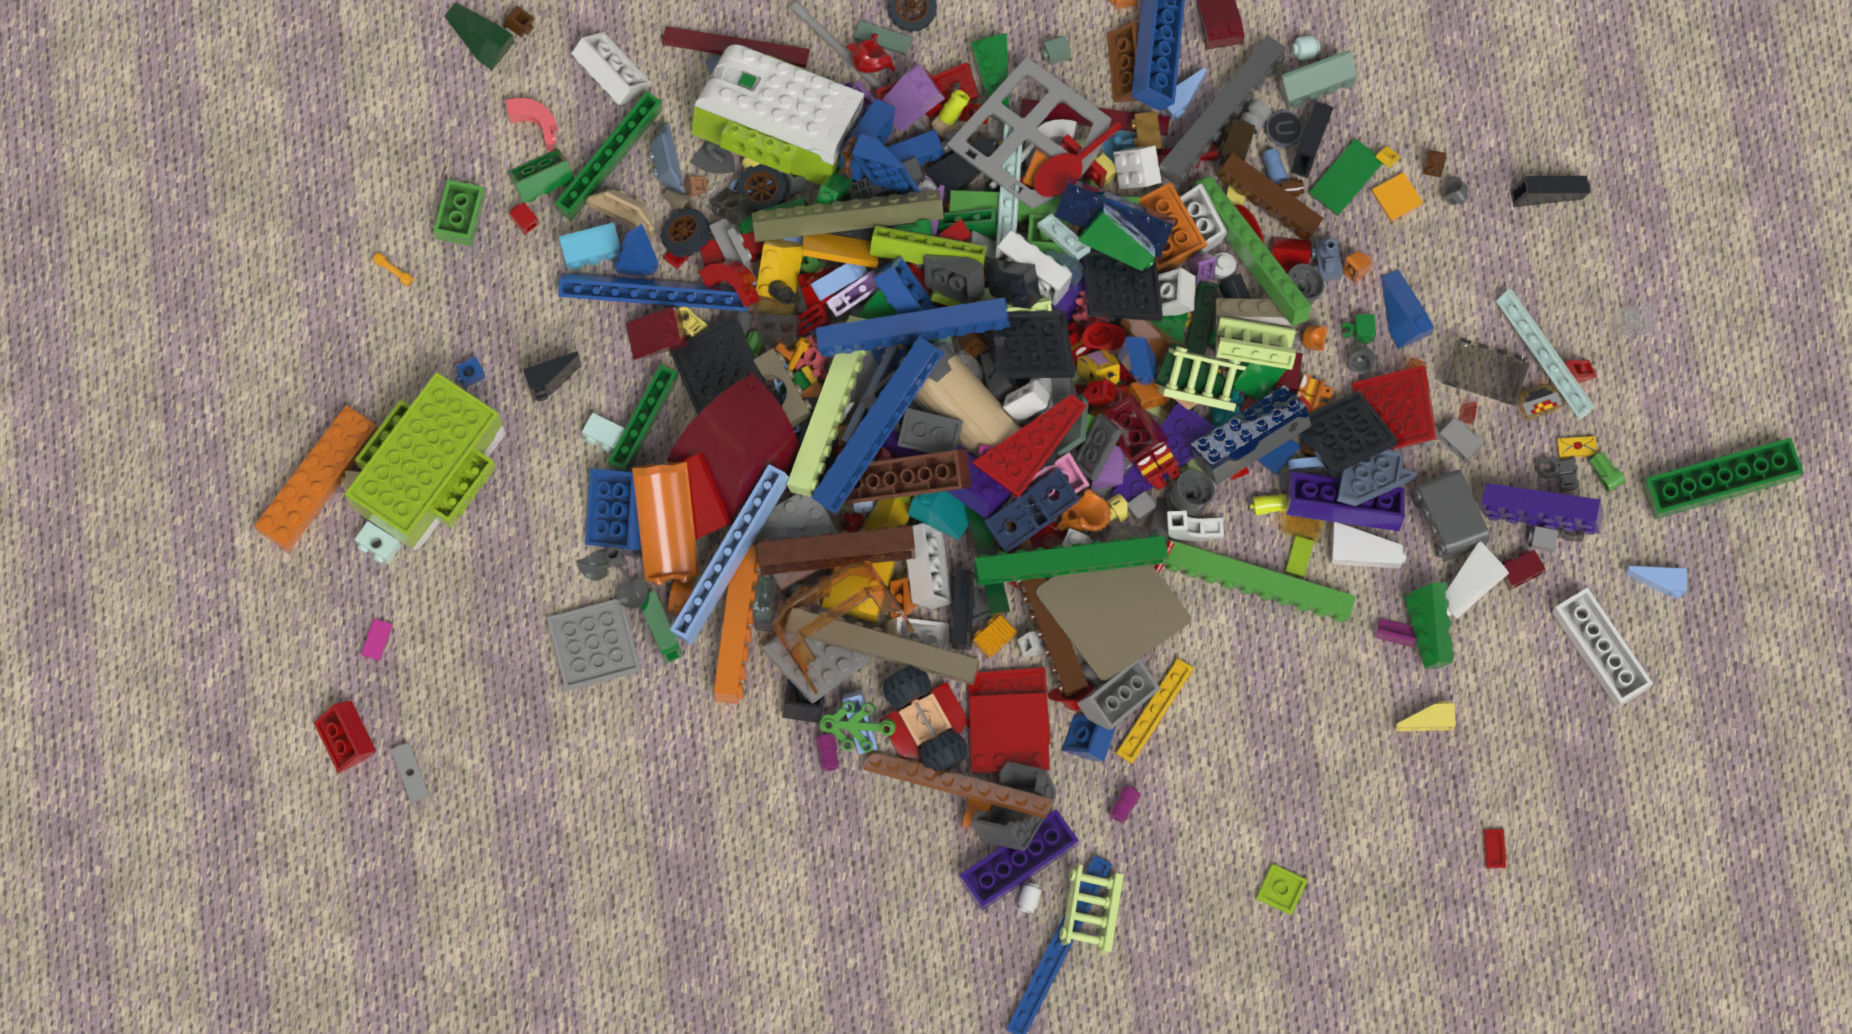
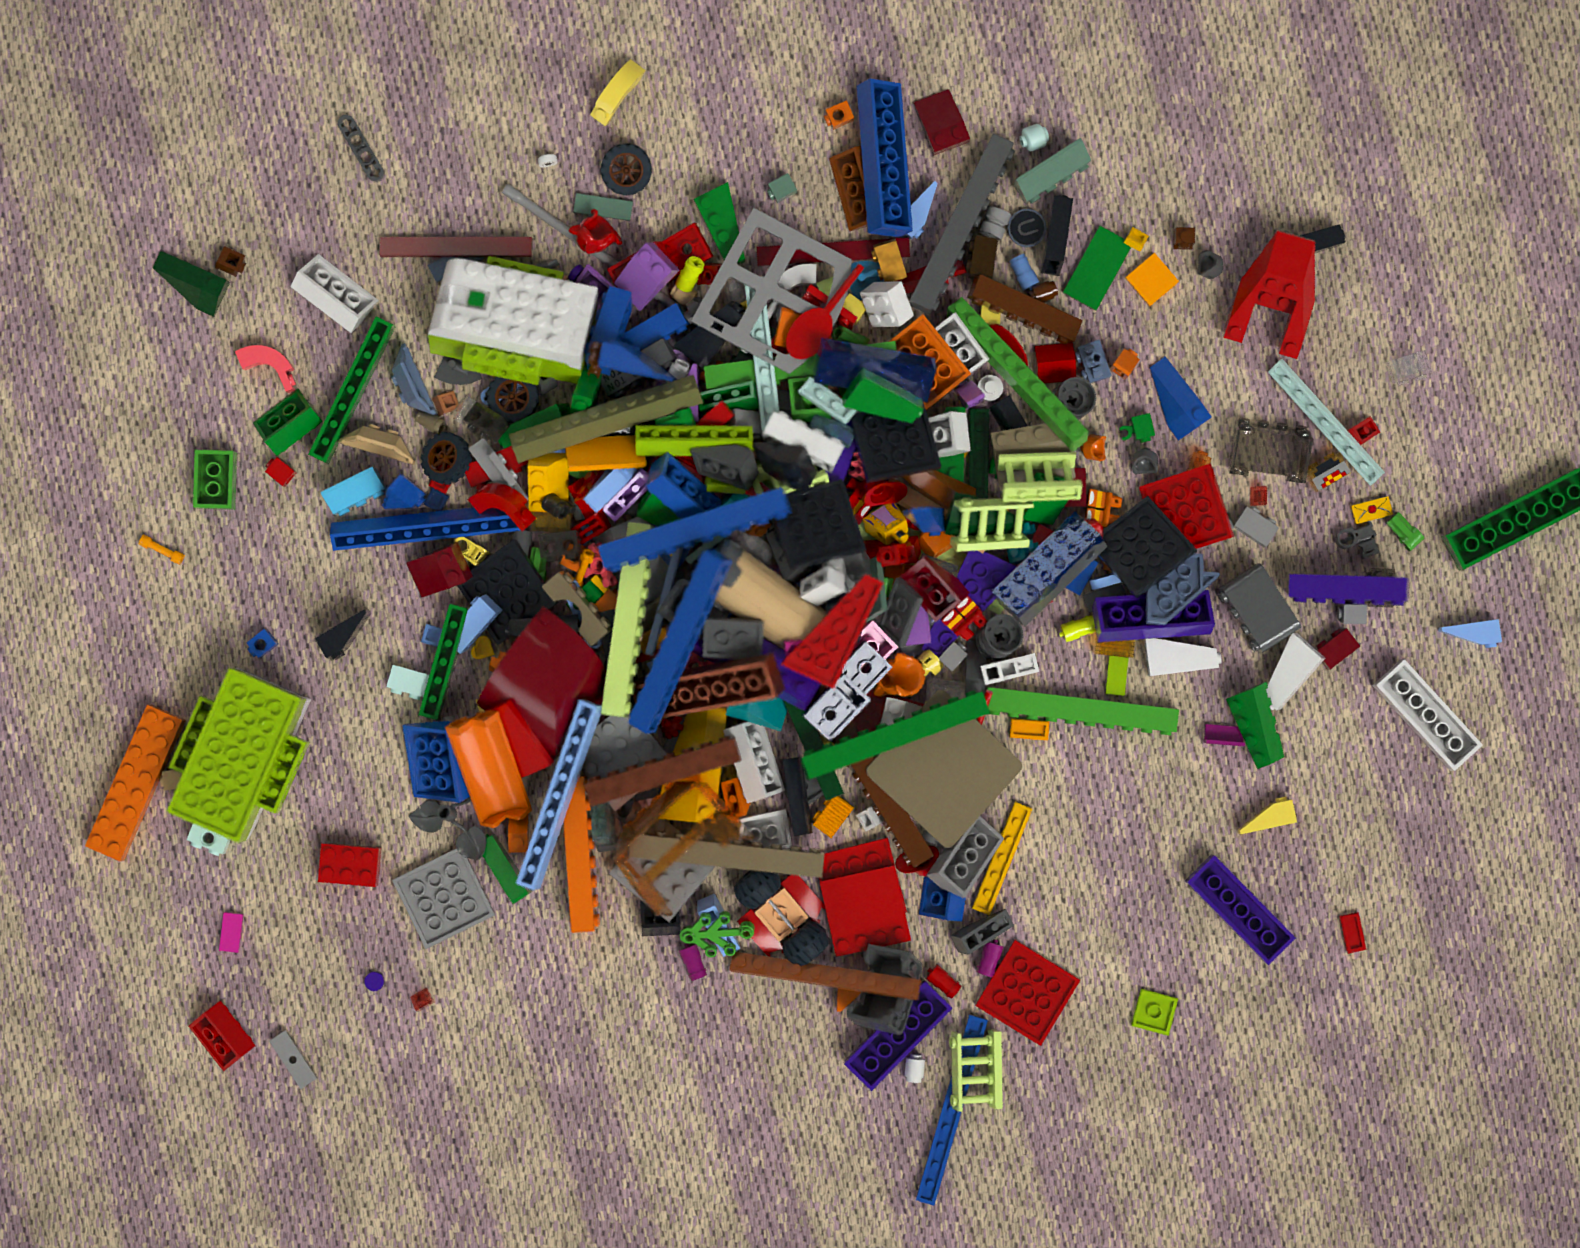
camera: 10 degrees left, 15 degrees up
none -> red brick [318,843,382,887]
none -> dark purple tile [364,972,384,991]
none -> clear red slope [410,988,435,1012]
none -> medium blue tile [421,624,442,647]
none -> dark blue tile [423,488,449,511]
none -> light blue slope [458,594,502,654]
none -> yellow tile [471,636,495,659]
none -> red piece [925,964,962,999]
none -> dark grey slope [950,909,1014,955]
none -> red plate [975,940,1080,1046]
none -> light orange tile [1009,719,1049,741]
none -> dark purple brick [1185,854,1296,965]
none -> red wedge [1223,230,1315,359]

